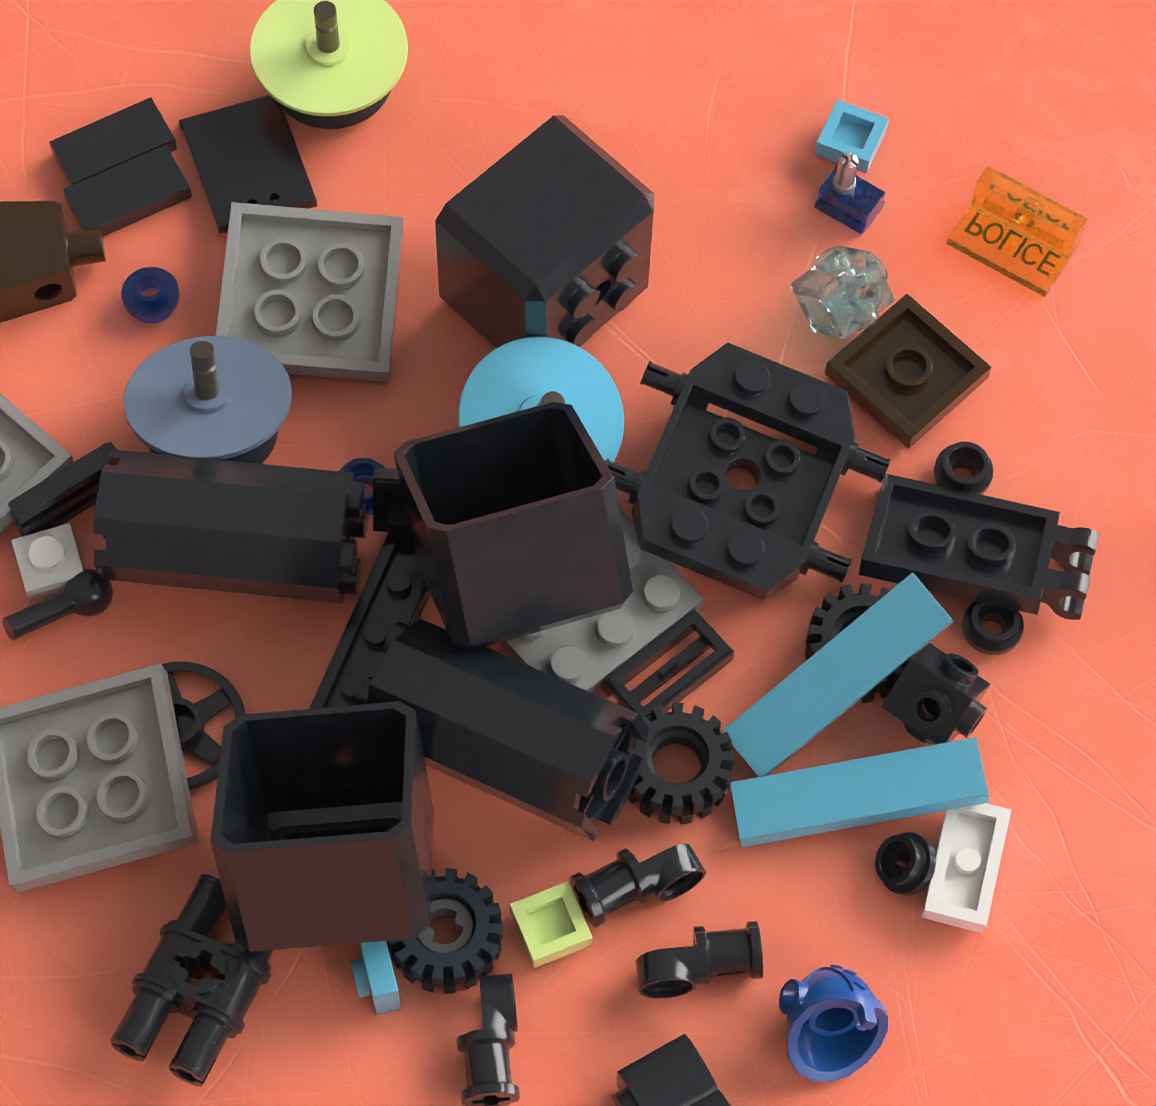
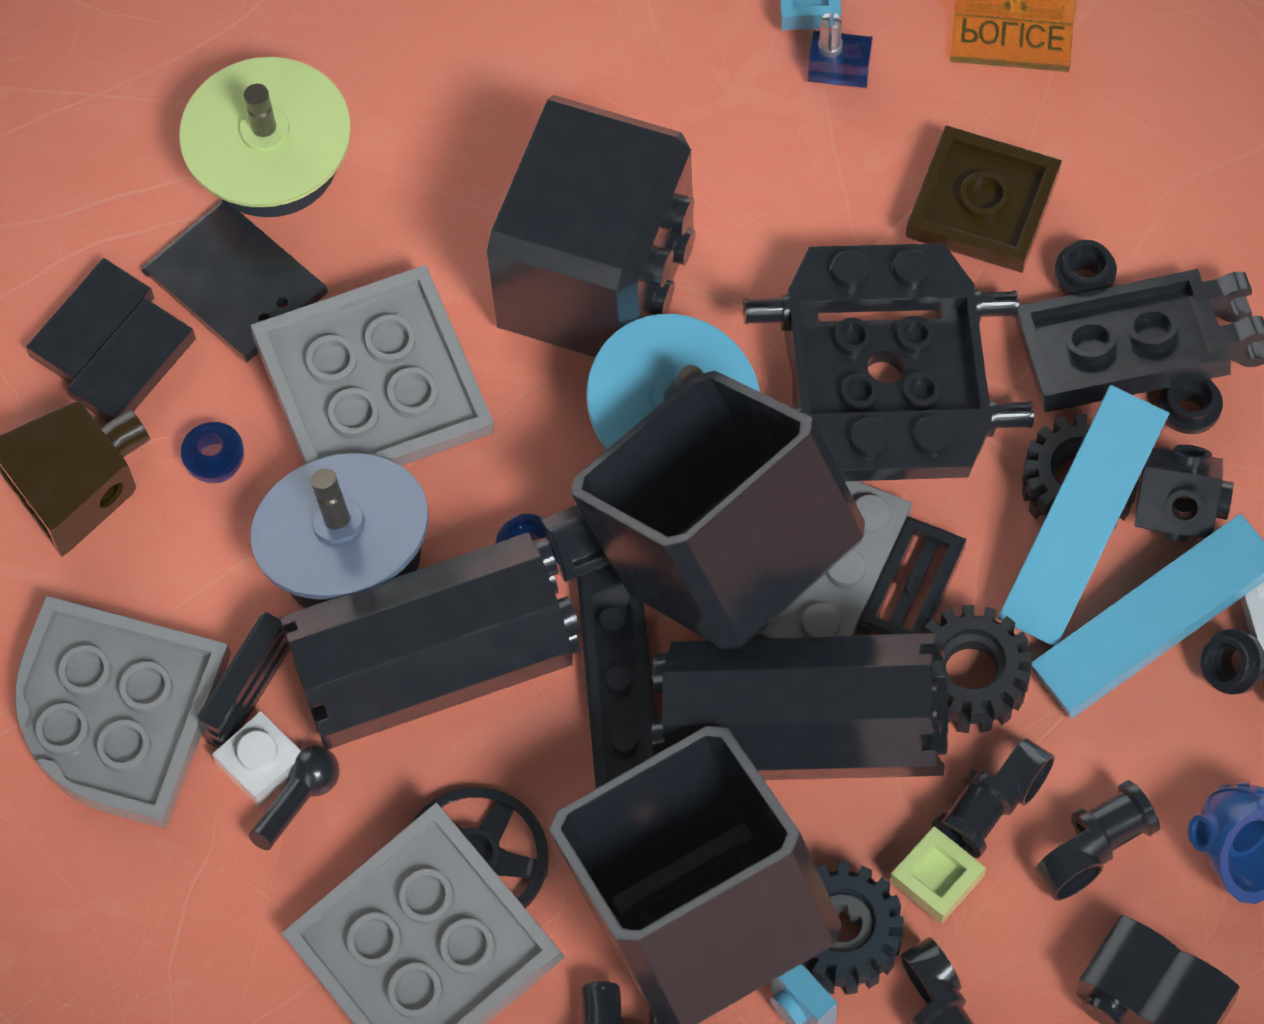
camera: 20 degrees left, 0 degrees up
clear light blue brick [789,245,895,339] -> none

